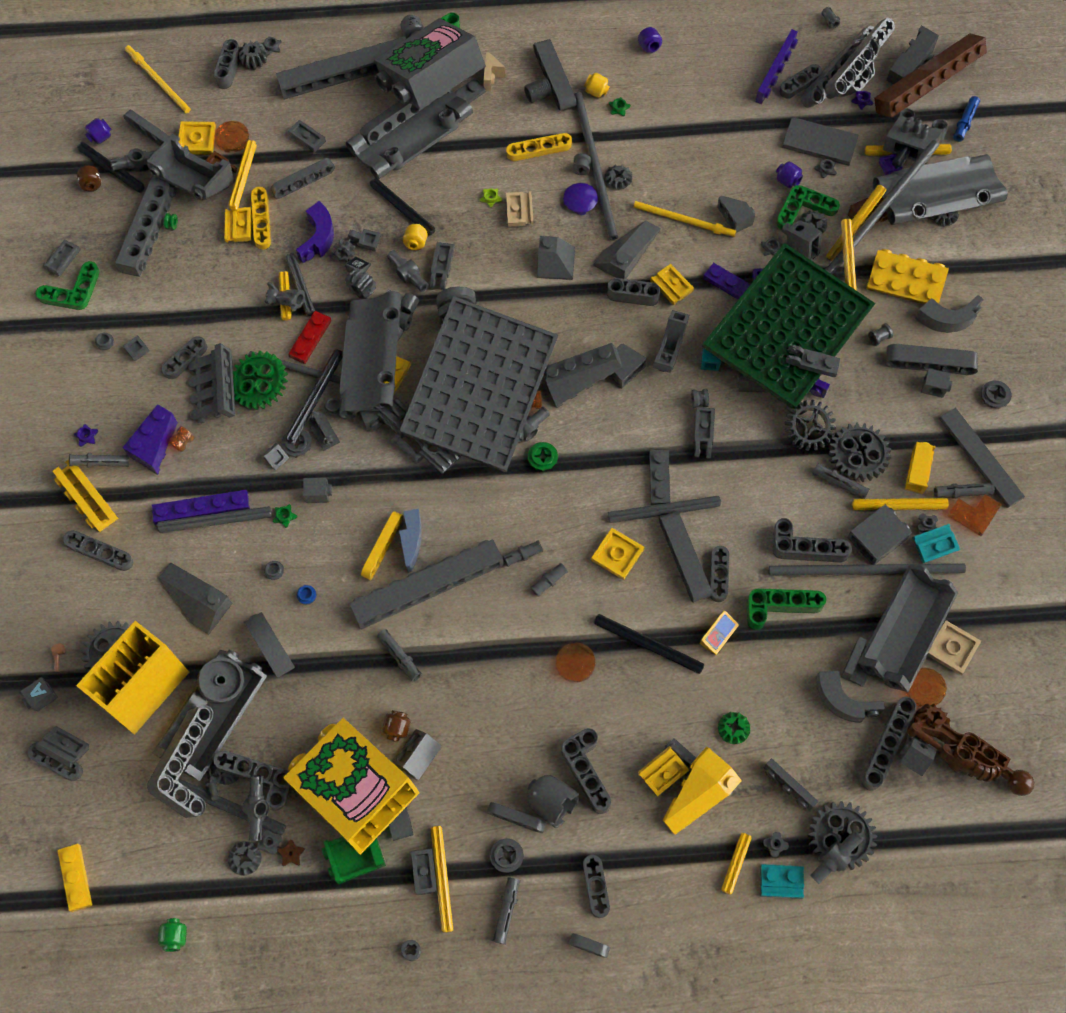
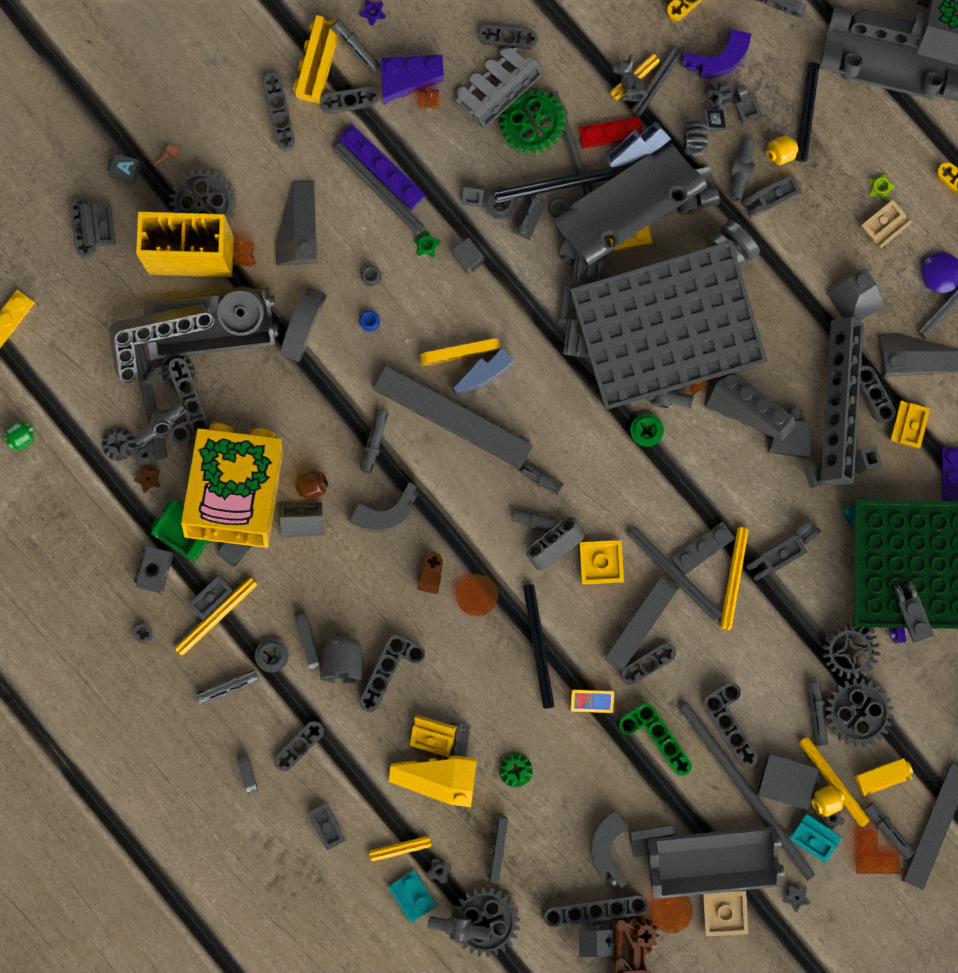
camera: 50 degrees right, 15 degrees up
none -> dark grey brick [134,546,174,595]
none -> clear orange wheel [234,241,256,266]
none -> dark grey plate [307,803,346,850]
none -> dark grey beam [320,87,379,114]
none -> dark grey arch [349,482,418,532]
none -> reddish brown piece [417,553,443,594]
none -> dark grey beam [526,517,584,570]
none -> sand blue slope [605,121,671,167]
none -> yellow axle [720,527,749,630]
none -> dark grey plate [783,885,810,912]
none -> yellow head [811,785,845,817]
none -> dark grey brick [820,317,864,486]

